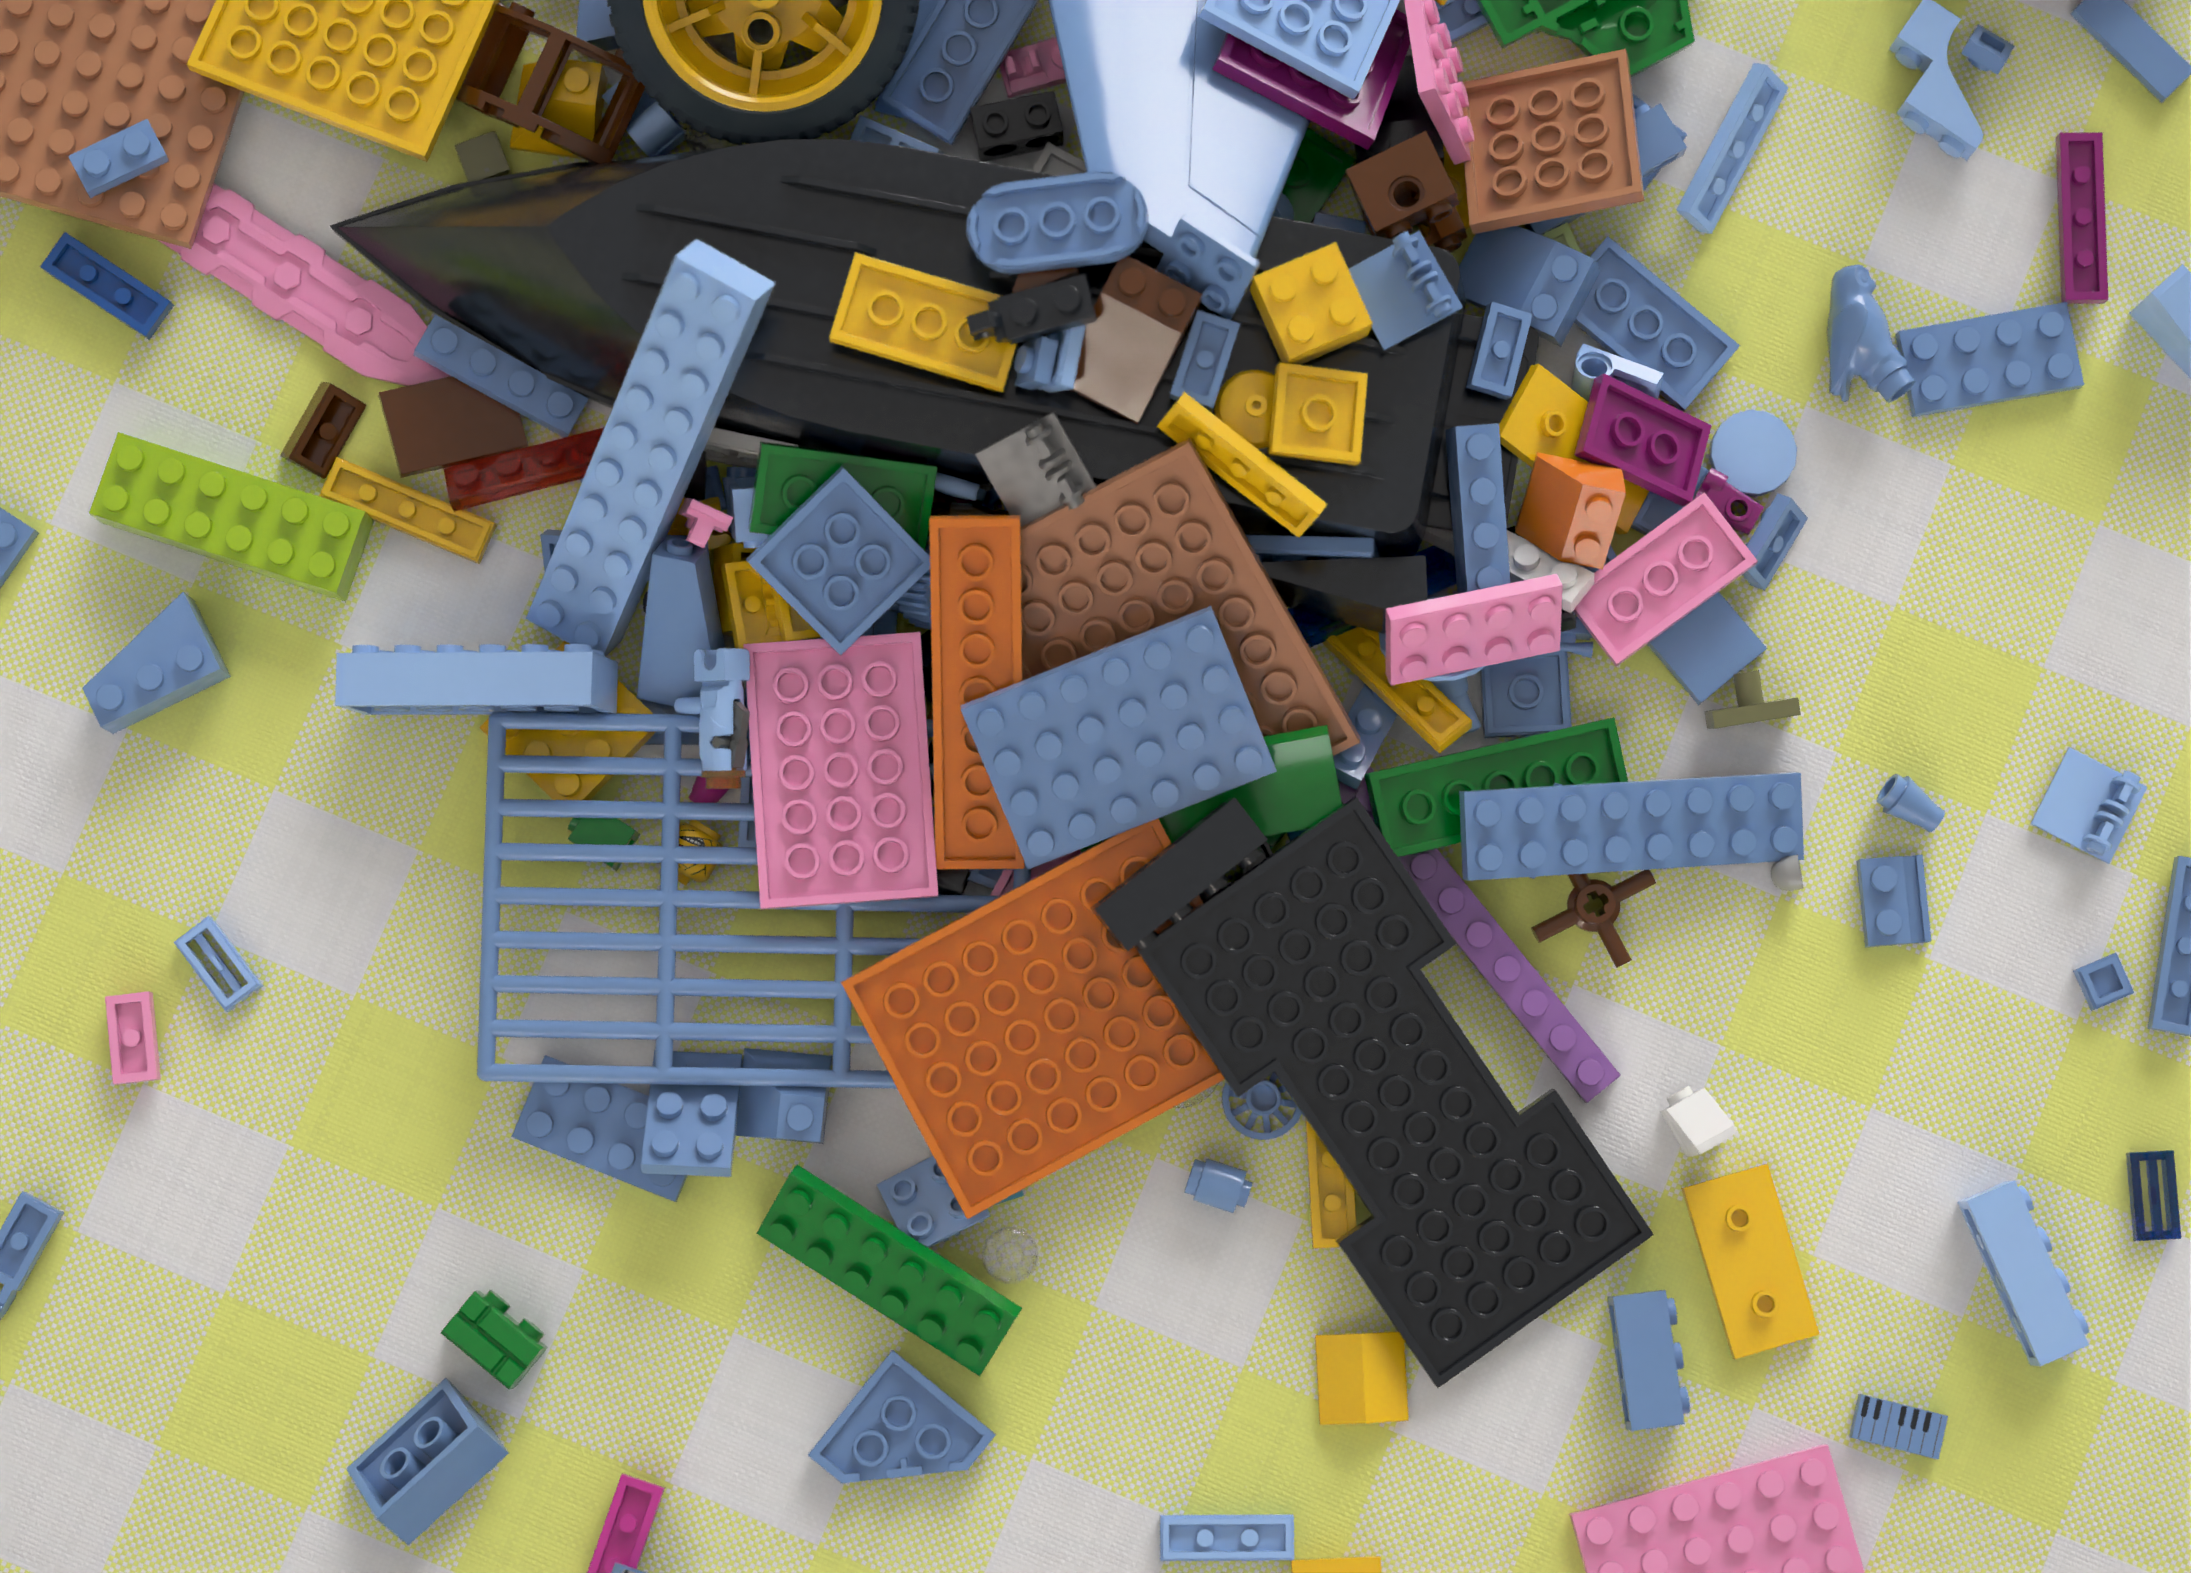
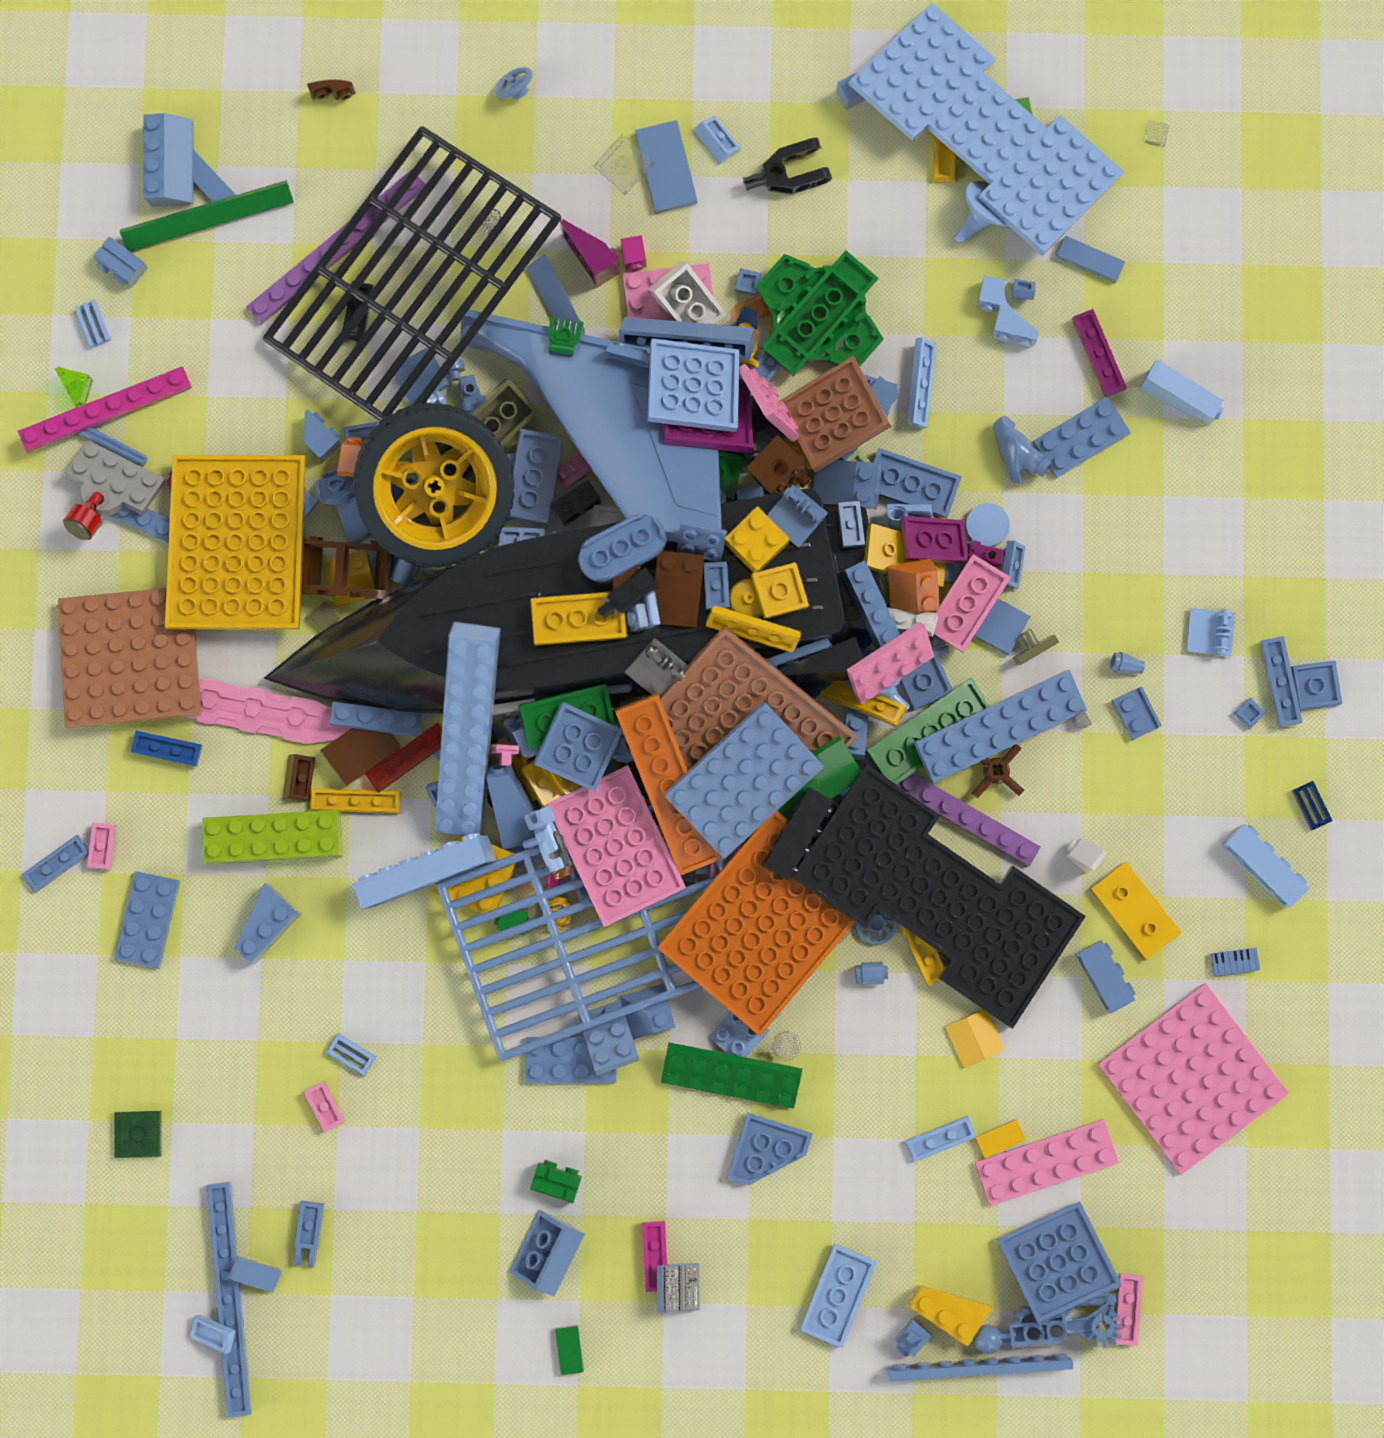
camera: 20 degrees left, 0 degrees up
medium blue plate [68,119,169,198] -> none

